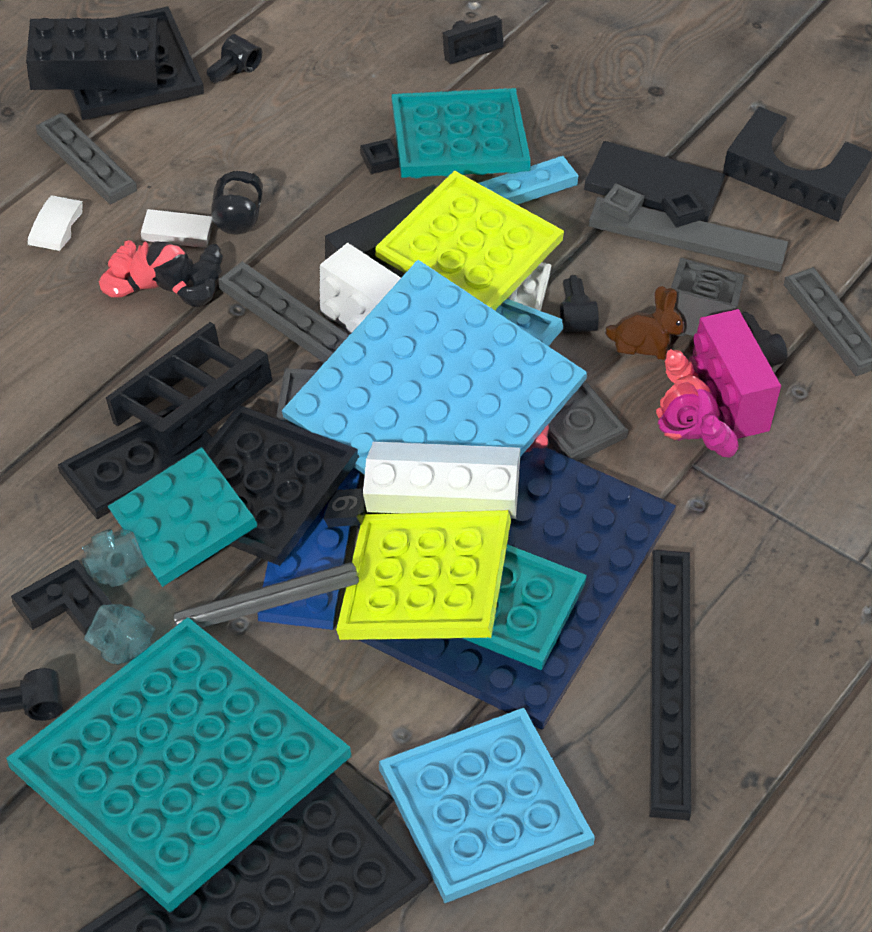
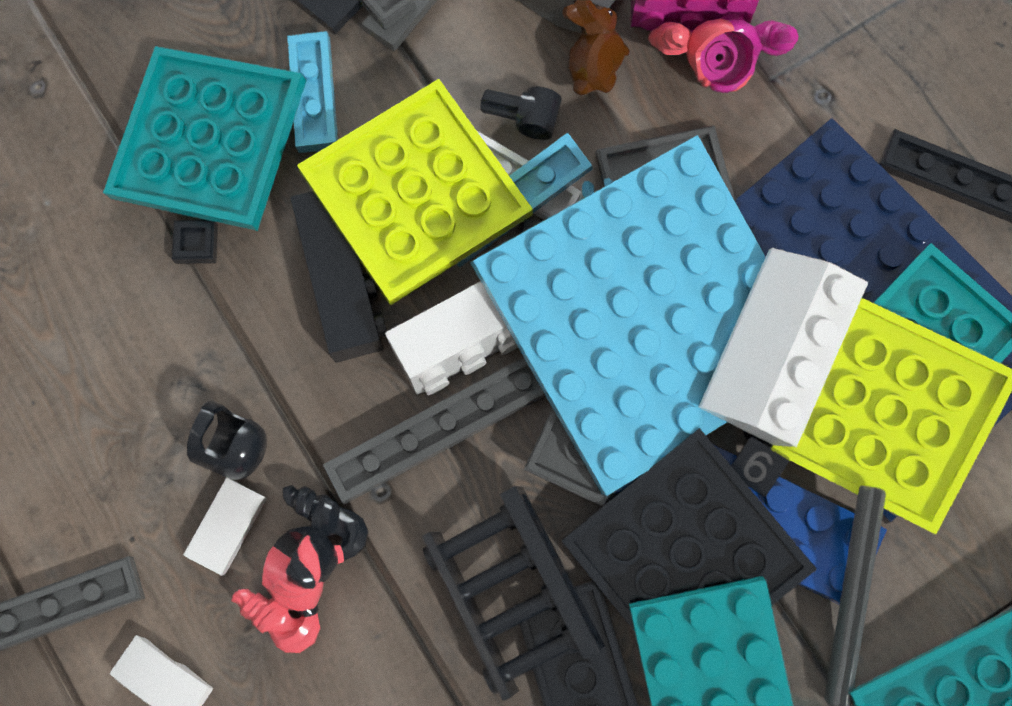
camera: 65 degrees left, 25 degrees up
black tile [442,15,504,64] -> none

